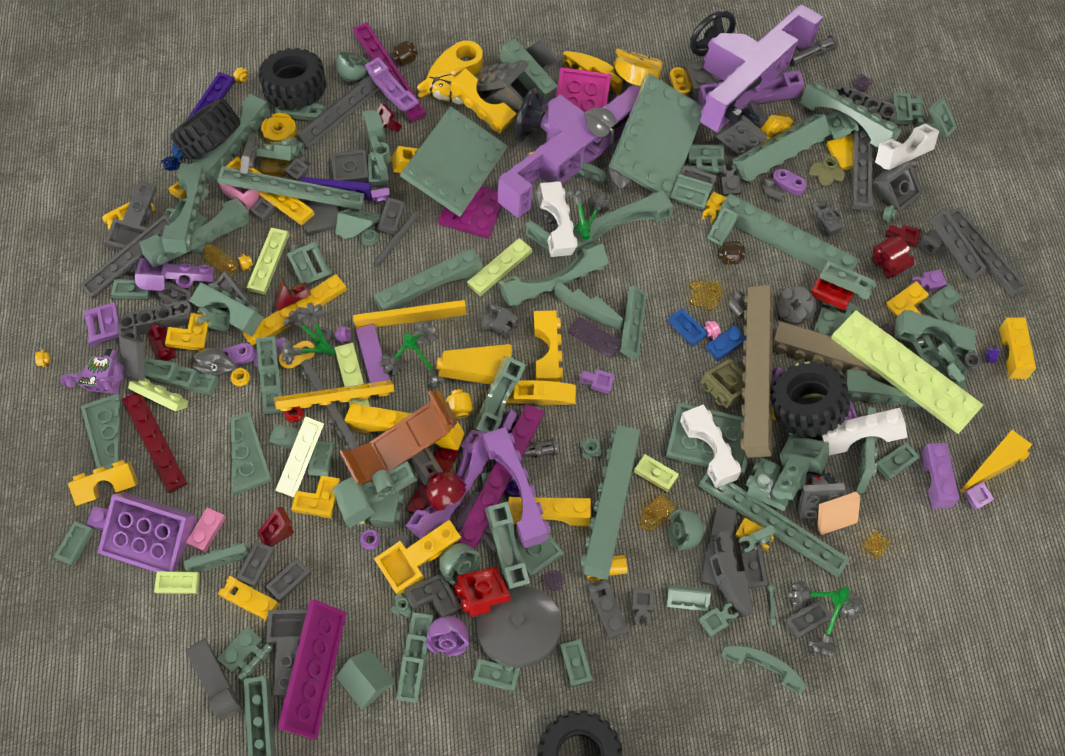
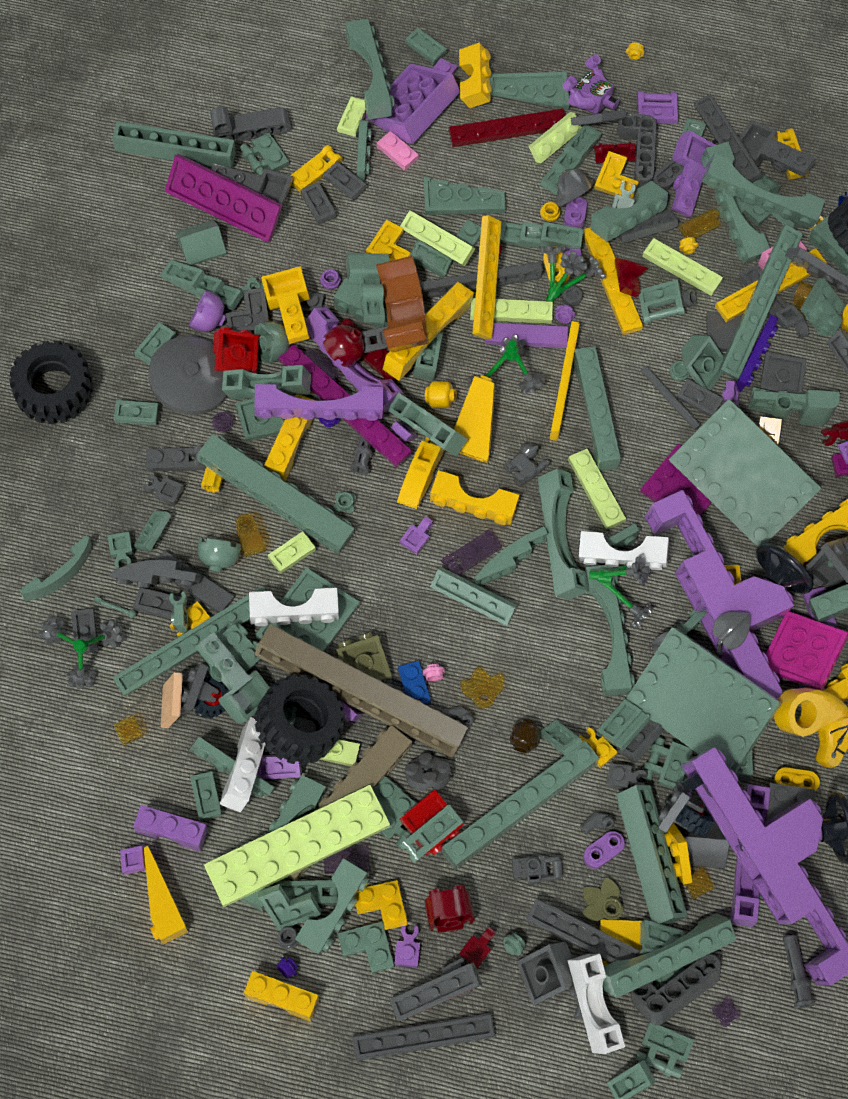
camera: 105 degrees right, 5 degrees up
dark red slope [257,507,294,547] -> none
blue plate [668,308,708,347] -> none
none -> sand green arch [345,19,395,120]

